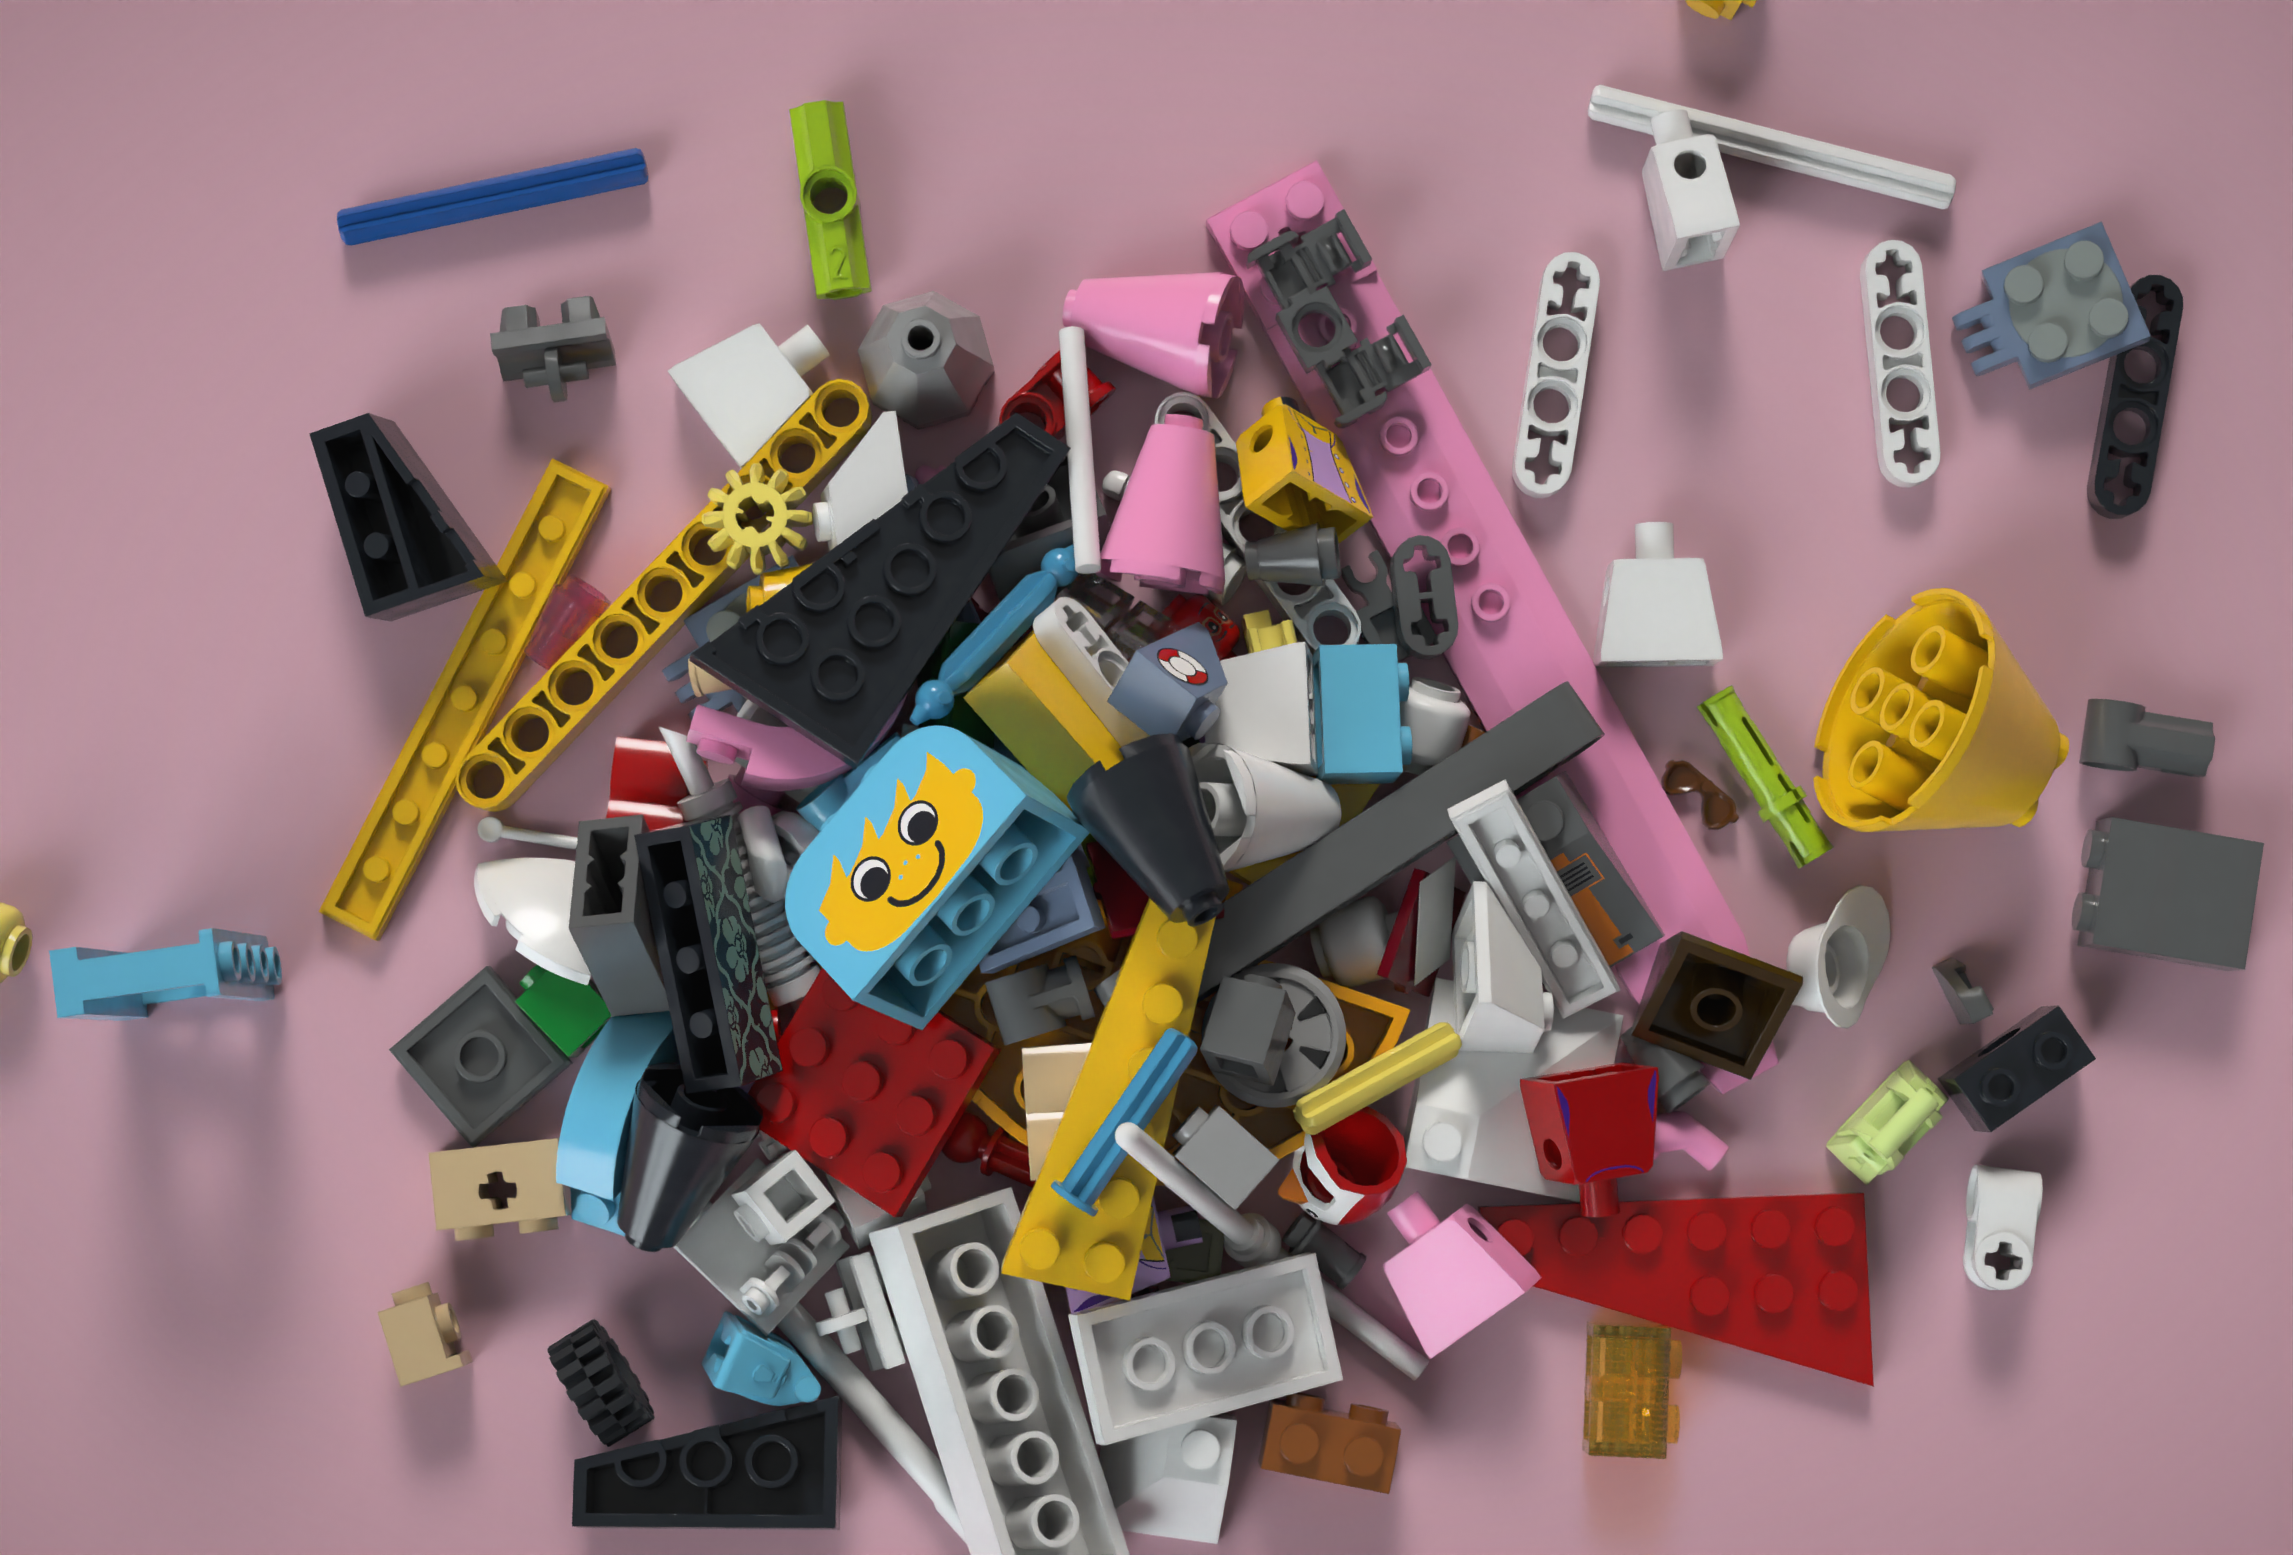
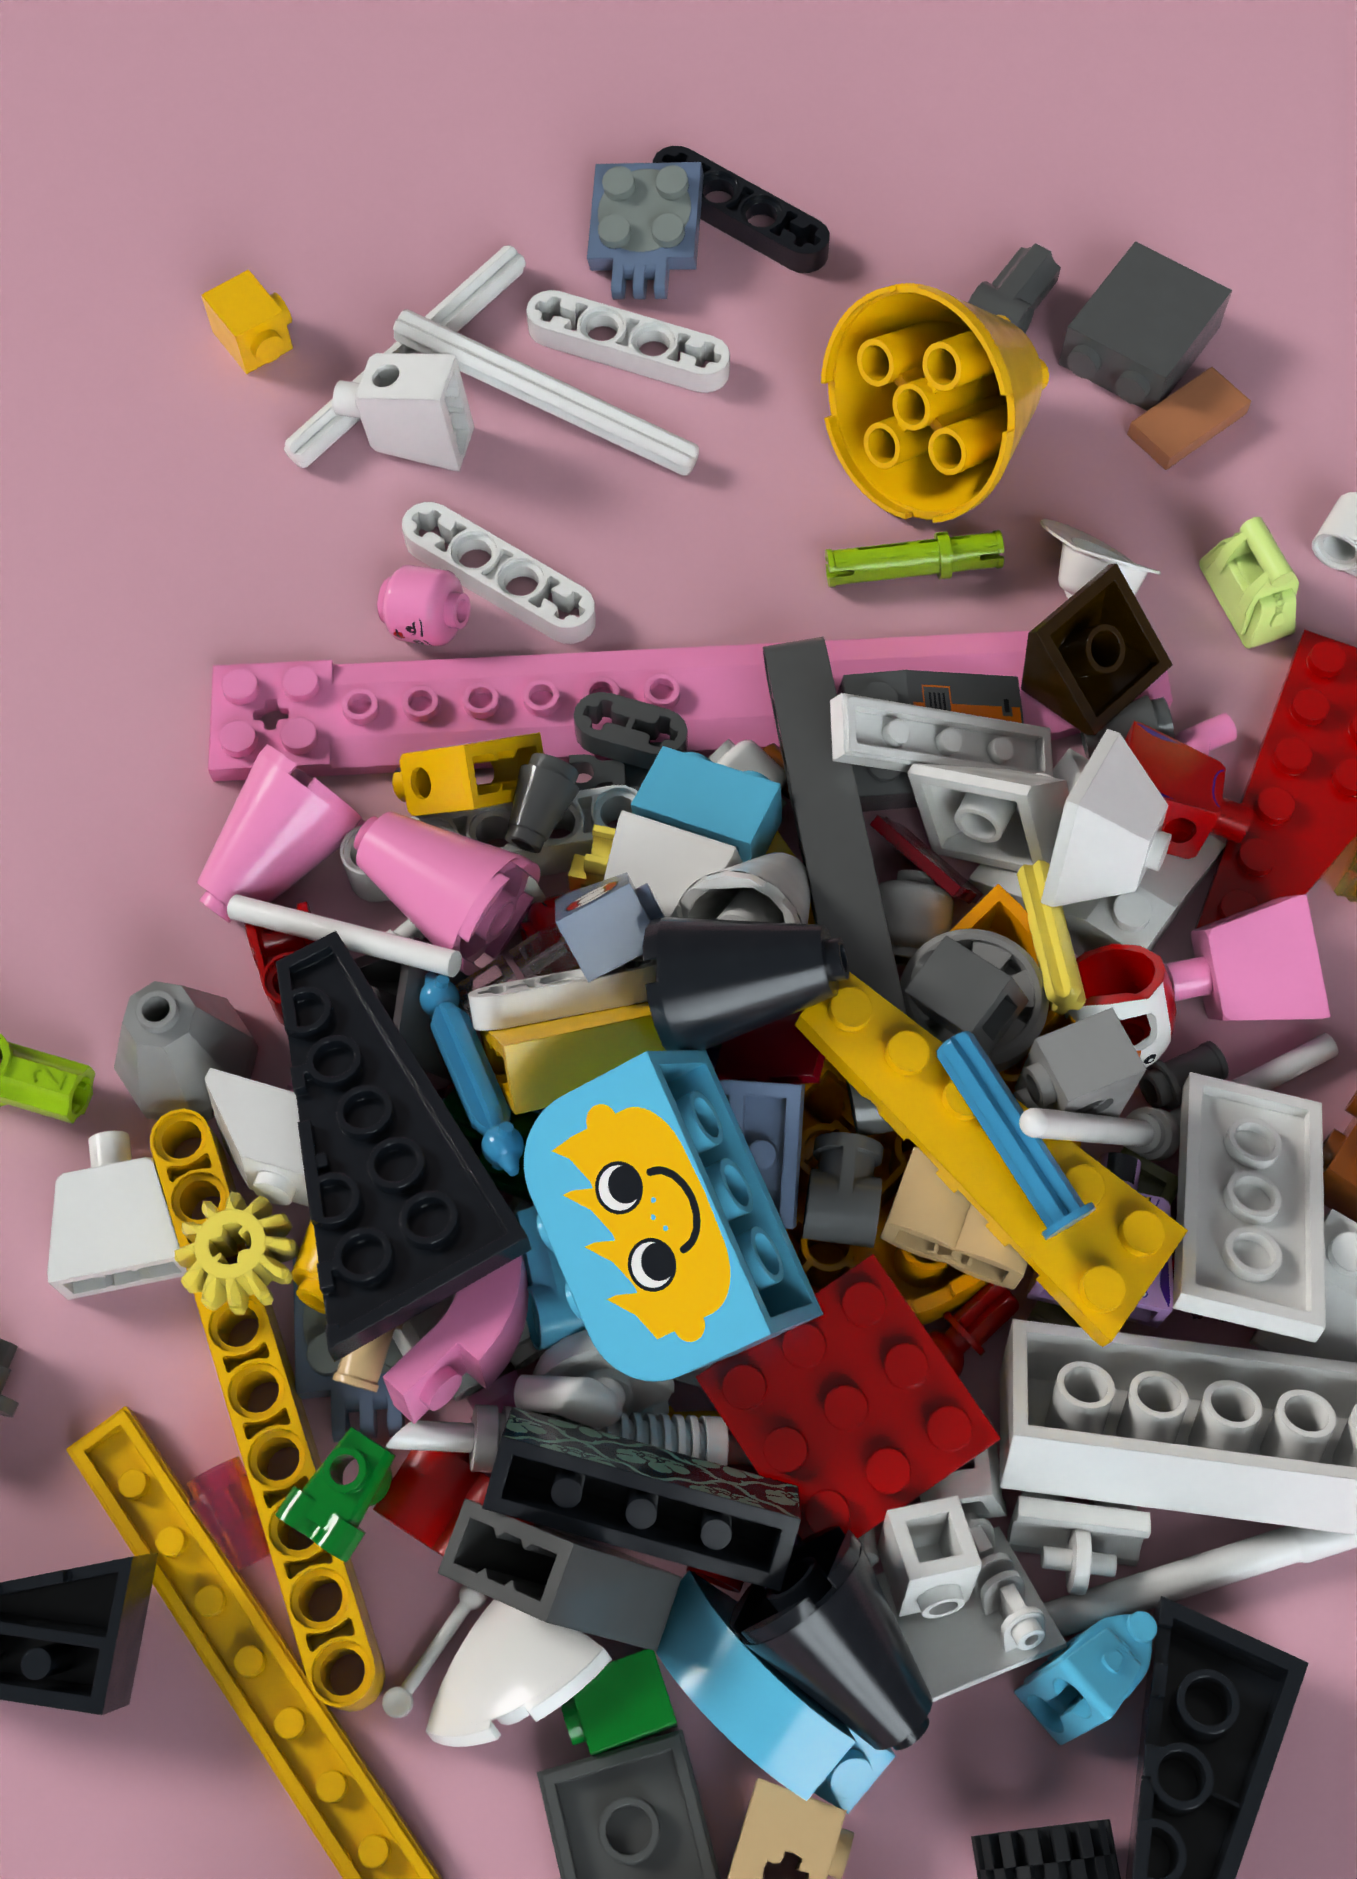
camera: 55 degrees left, 20 degrees down
dark grey piece [1246,209,1432,429] -> none
white sticker [1414,857,1456,986] -> none
white torso [1593,522,1723,668] -> none
reddish brown piece [1661,760,1739,830] -> none
dark grey tile [1932,958,1994,1024] -> none
black brick [1938,1005,2096,1132] -> none
none -> green plate [275,1427,396,1563]
none -> bright pink head [377,565,470,646]
none -> white axle [393,310,699,476]
none -> white slope [1041,729,1172,907]
none -> nougat tile [1127,367,1251,470]

